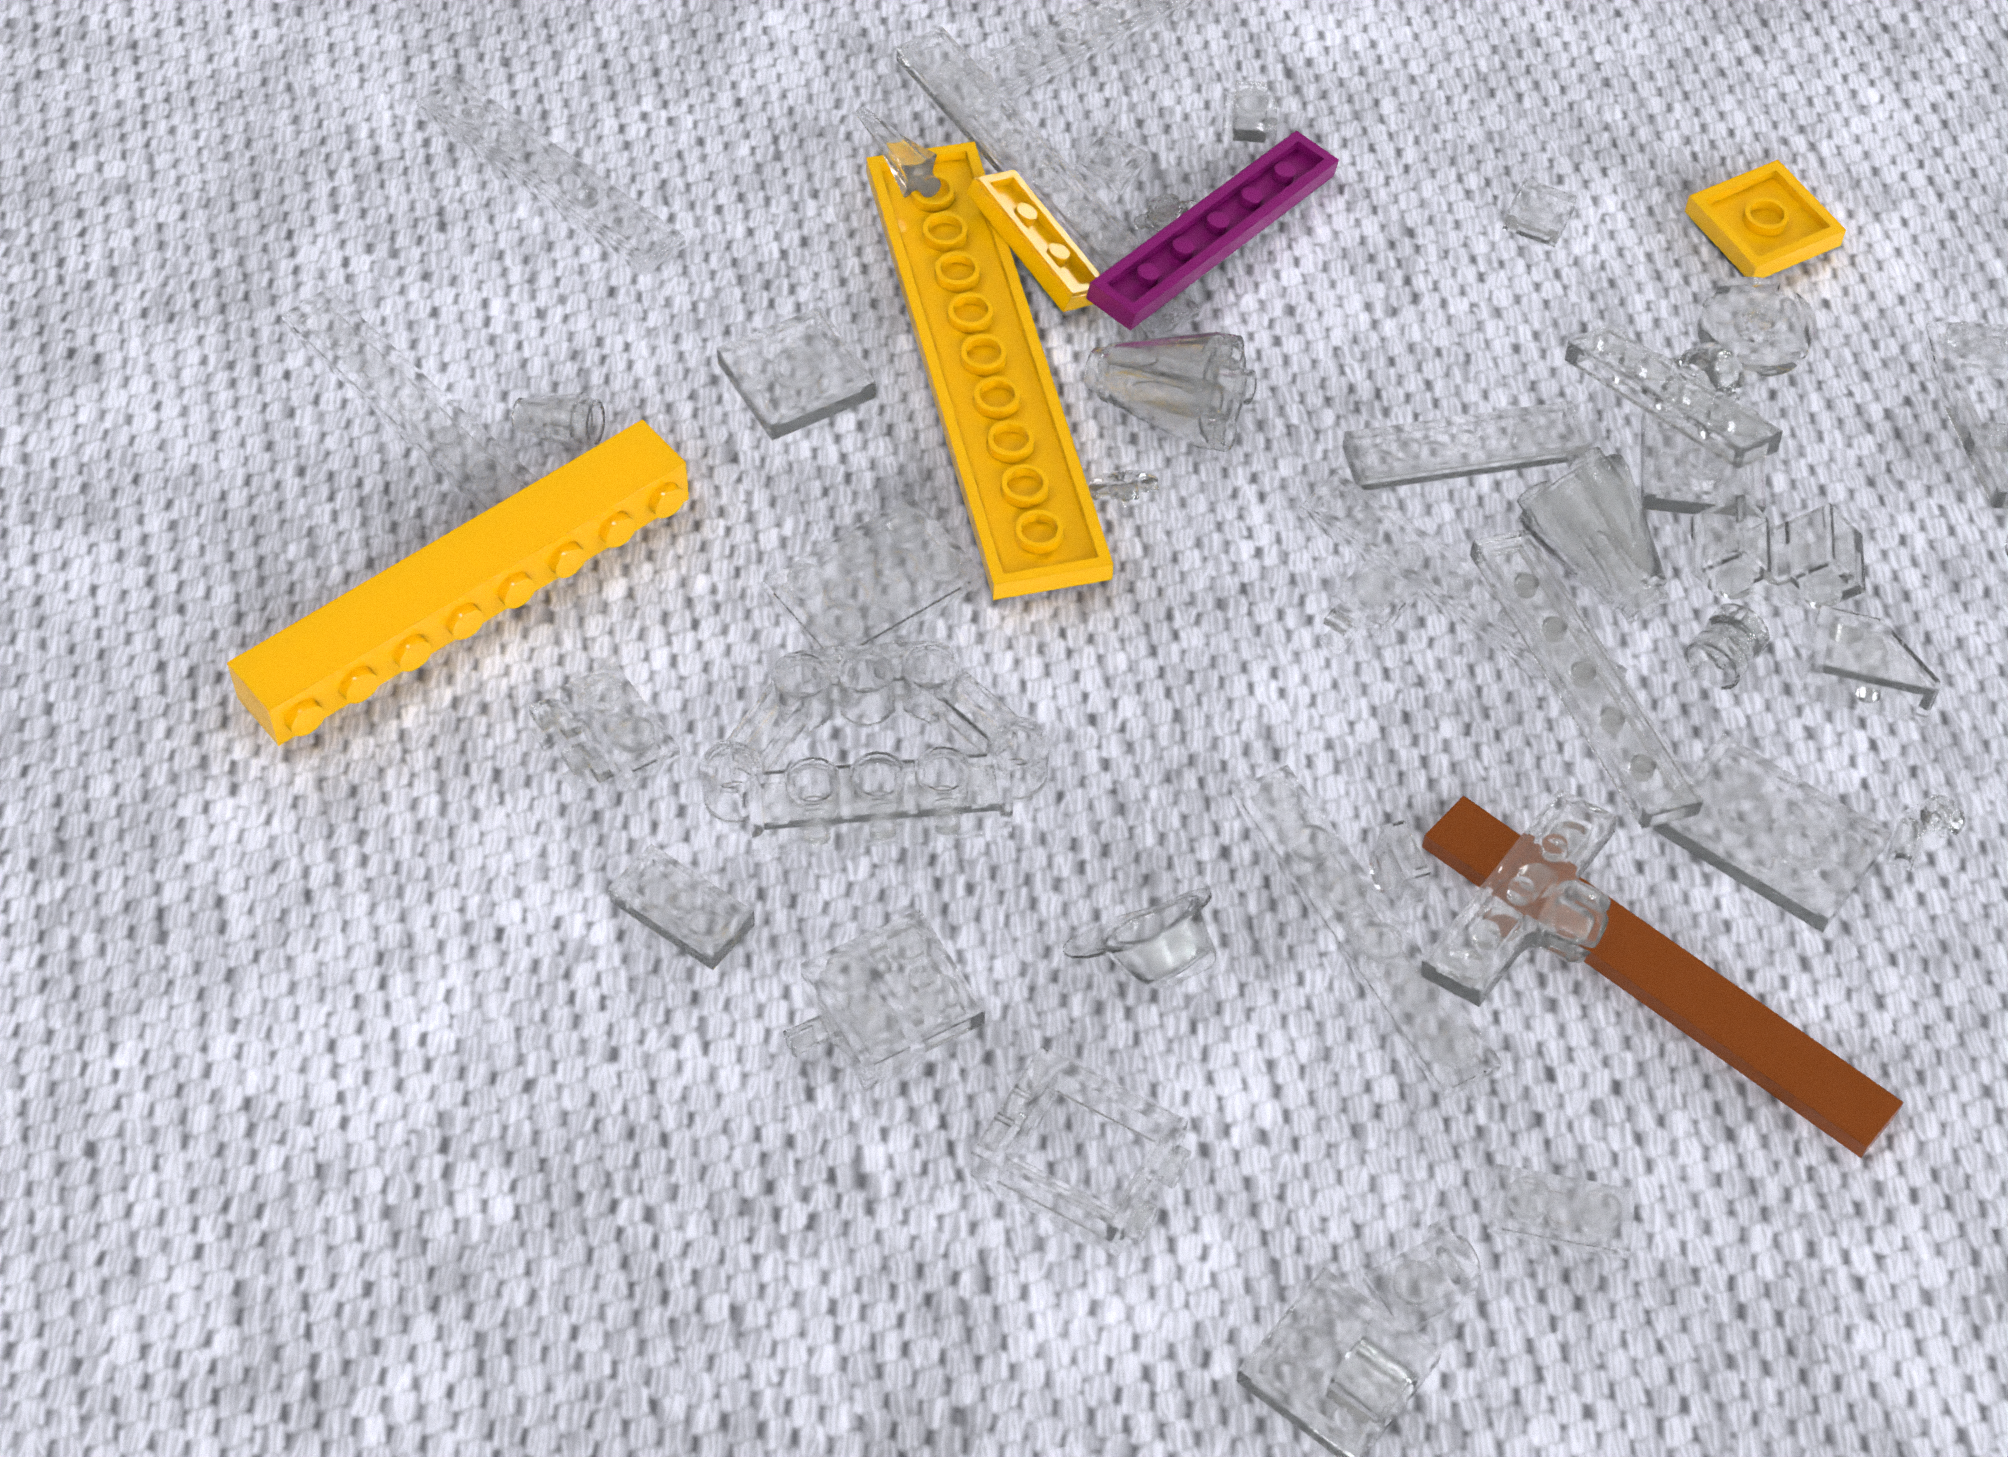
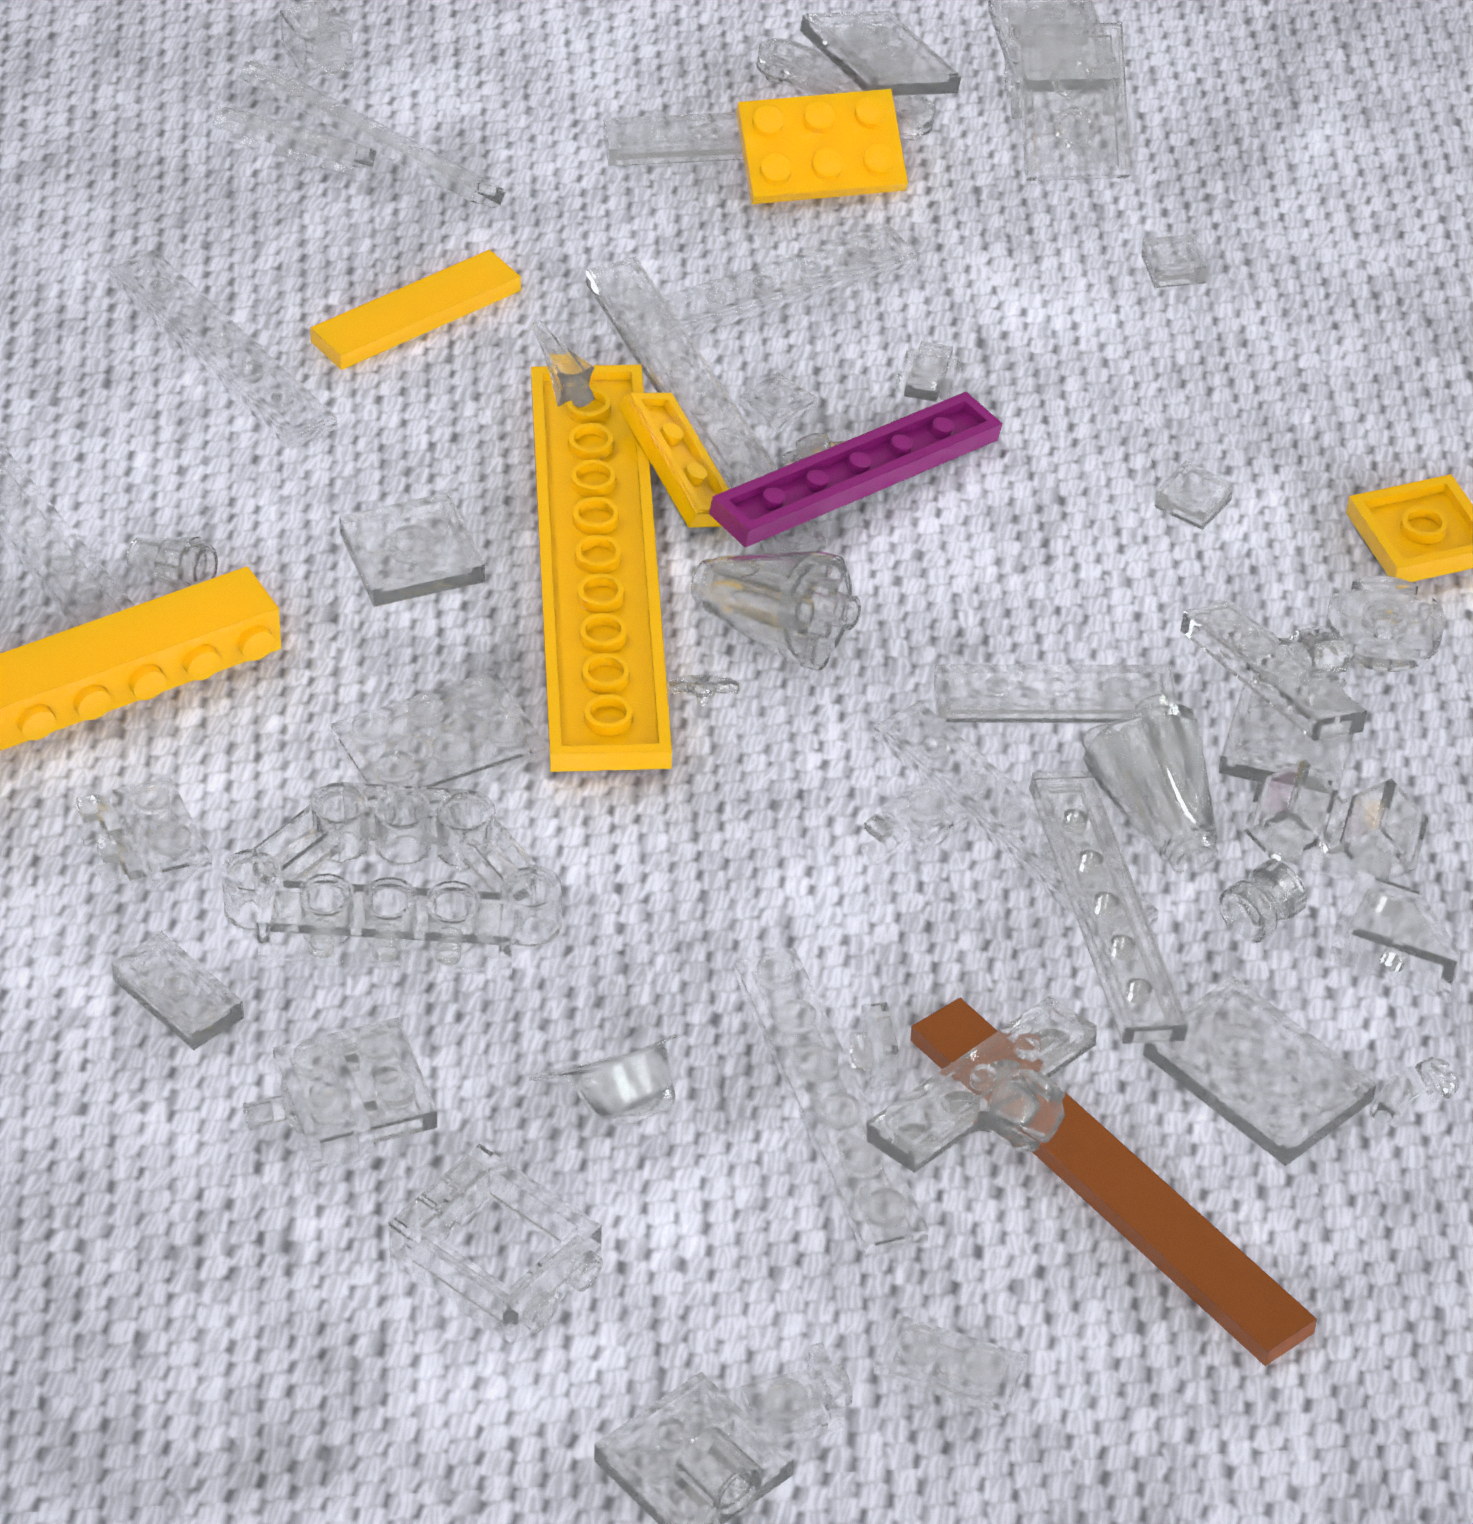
camera: 10 degrees right, 10 degrees down
none -> yellow tile [310,249,521,370]

